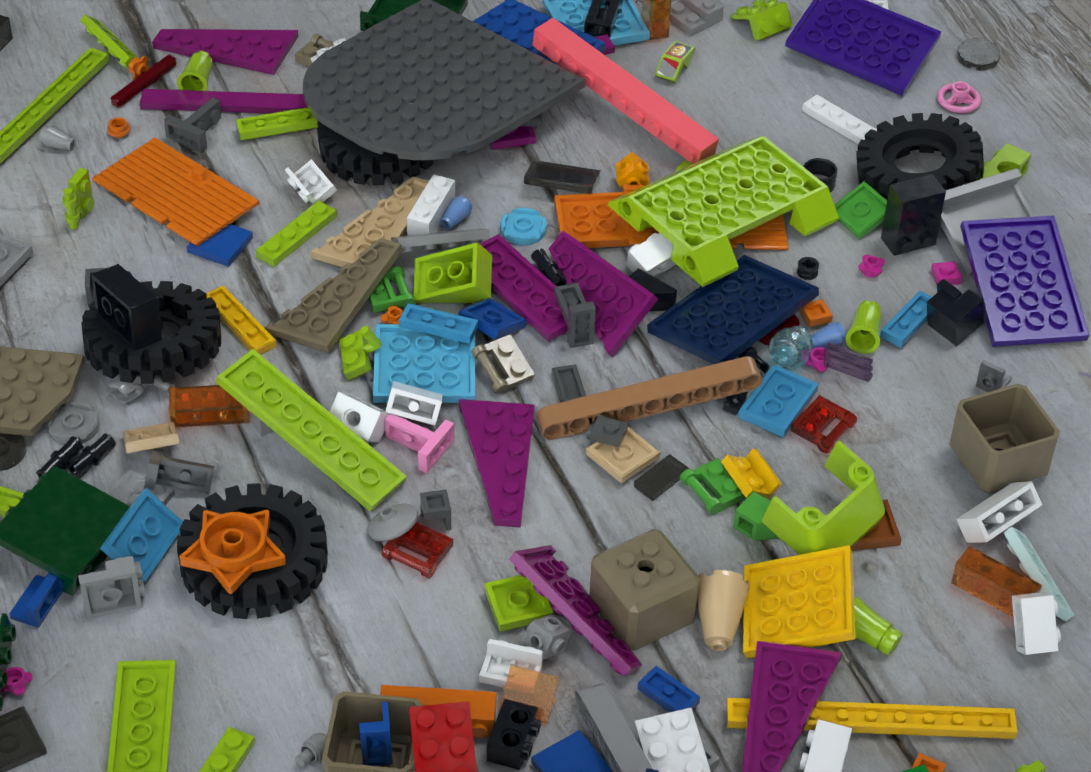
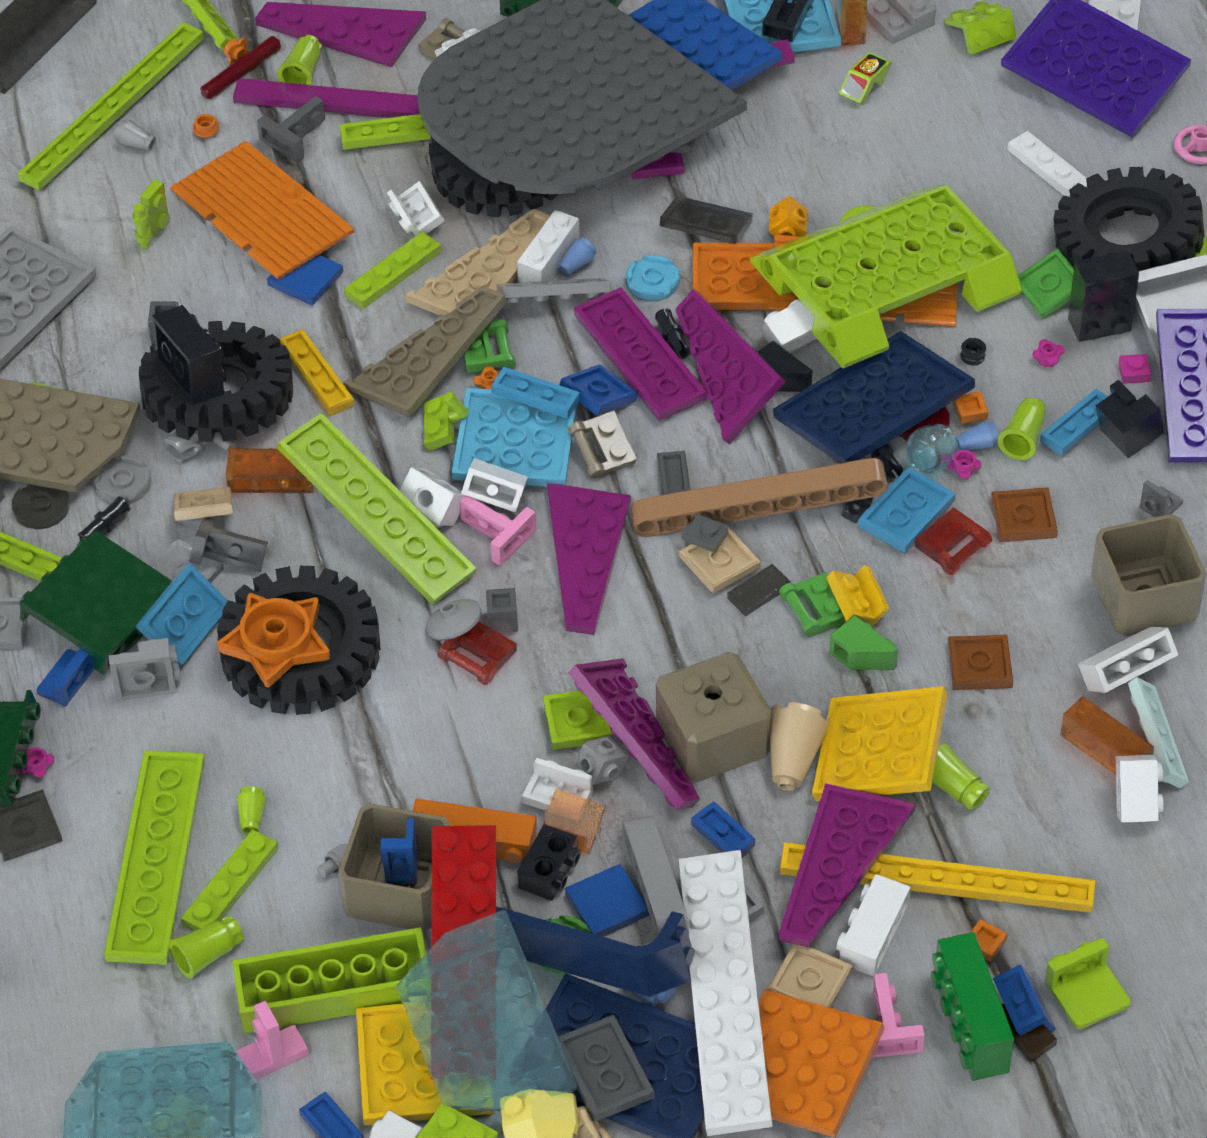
camera: 10 degrees right, 5 degrees up
black pin [67,433,116,478] -> none
lime slope [413,243,492,303] -> none
coral brick [532,18,719,164] -> none
dark grey bracket [554,283,596,348] -> none
lime windscreen [761,440,885,555] -> none
black piece [803,158,837,192] -> none
clear purple tile [824,342,873,382] -> none
none -> lime cone [236,786,267,834]
none -> dark orange tile [991,487,1058,542]

